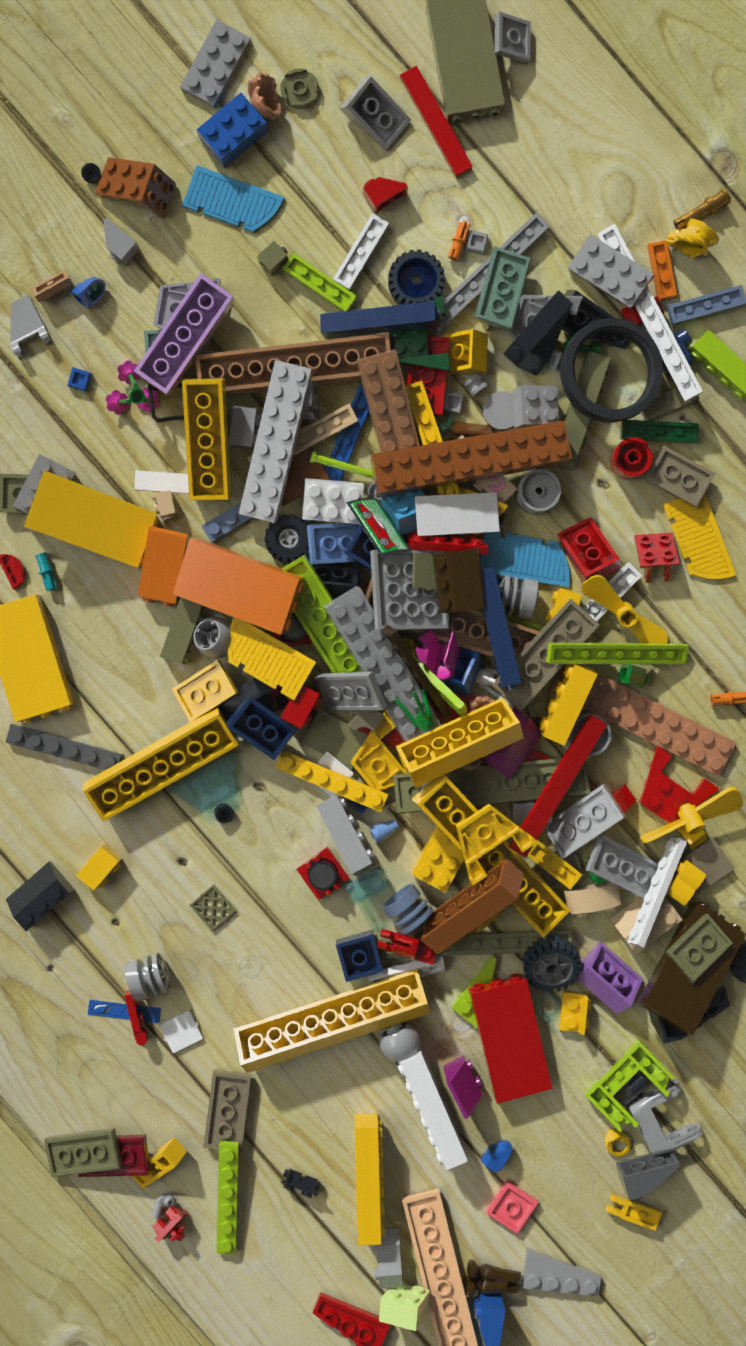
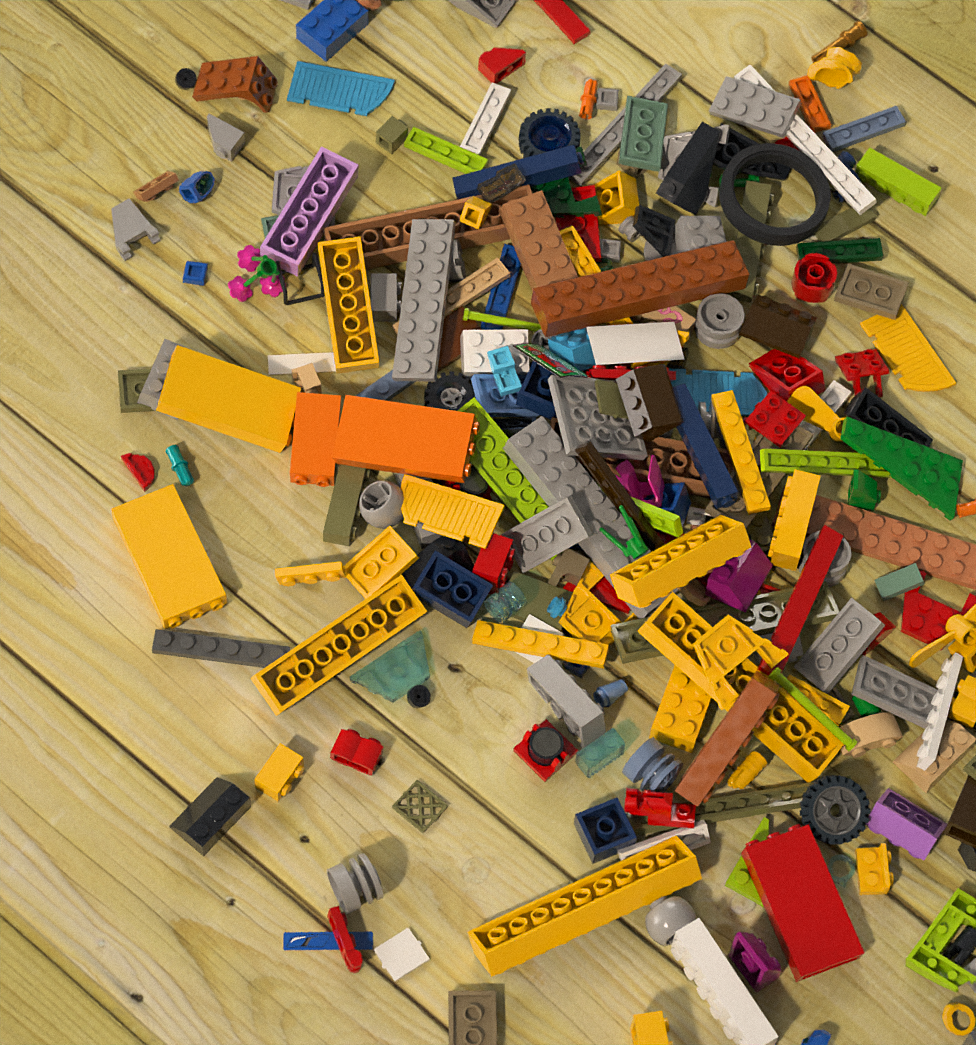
camera: 15 degrees left, 25 degrees down
none -> yellow plate [275,561,346,586]
none -> red brick [330,729,384,776]
none -> yellow brick [459,196,492,229]
none -> clear smoke slope [477,163,526,203]
none -> clear light blue wheel [484,581,527,623]
none -> medium azure slope [487,346,522,397]
none -> dark azure plate [547,596,567,618]
none -> black wing [633,205,676,257]
none -> yellow plate [711,390,771,515]
none -> dark brown slope [739,294,817,358]
none -> red plate [743,391,806,447]
none -> lime bar [769,667,858,751]
none -> green wing [840,417,963,521]
none -> black wedge [844,387,933,447]
none -> sand green tile [874,563,925,601]

